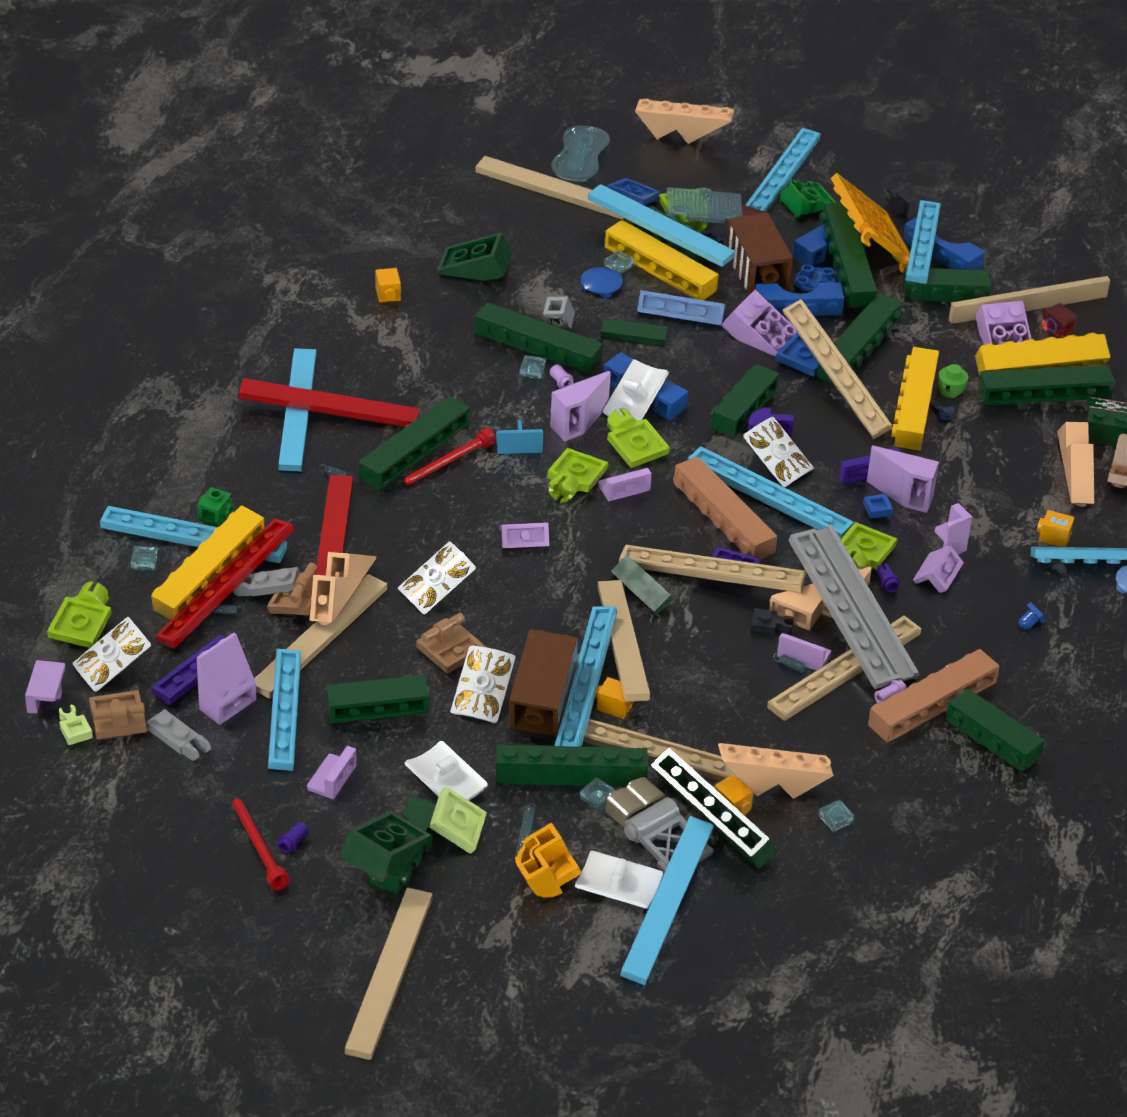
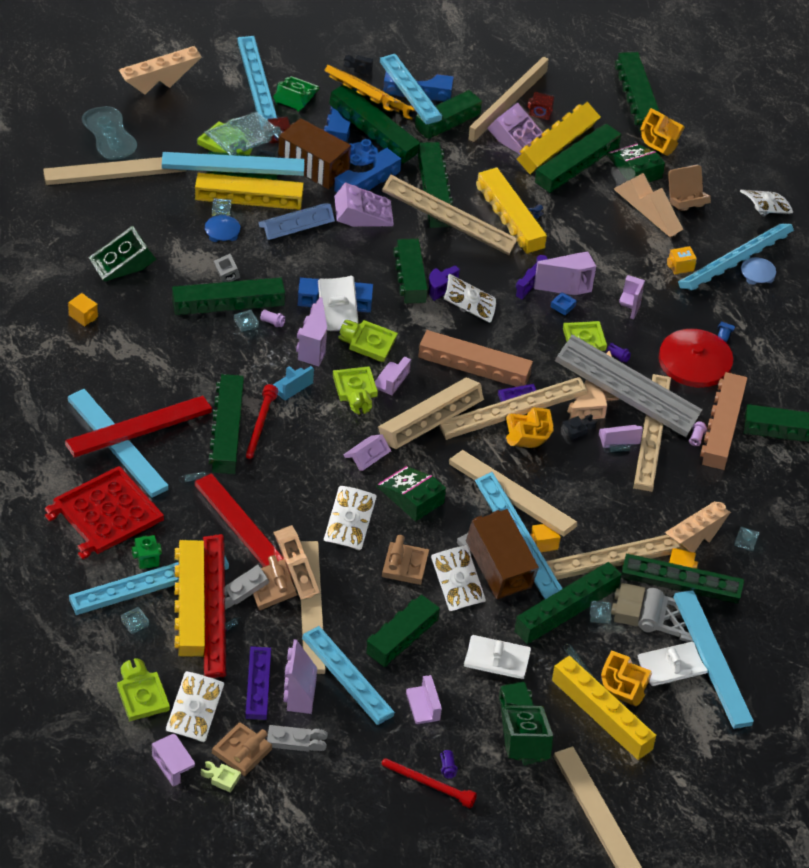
camera: 40 degrees left, 5 degrees up
yellowish green tile [429,786,487,854] -> none
dark green tile [600,318,668,346] -> none
blue plate [607,178,661,206] -> none
tile [611,555,674,615] -> none
medium azure plate [688,446,854,540] -> none
blue plate [776,332,819,376] -> none
lavender panel [913,545,964,593] -> none
bright green piece [937,364,968,398] -> none
none -> red plate [45,466,164,560]
none -> dark green slope [377,466,446,522]
none -> tan brick [378,377,484,449]
none -> light orange brick [506,407,553,448]
none -> yellow brick [552,655,656,760]
none -> red dish [659,329,733,388]

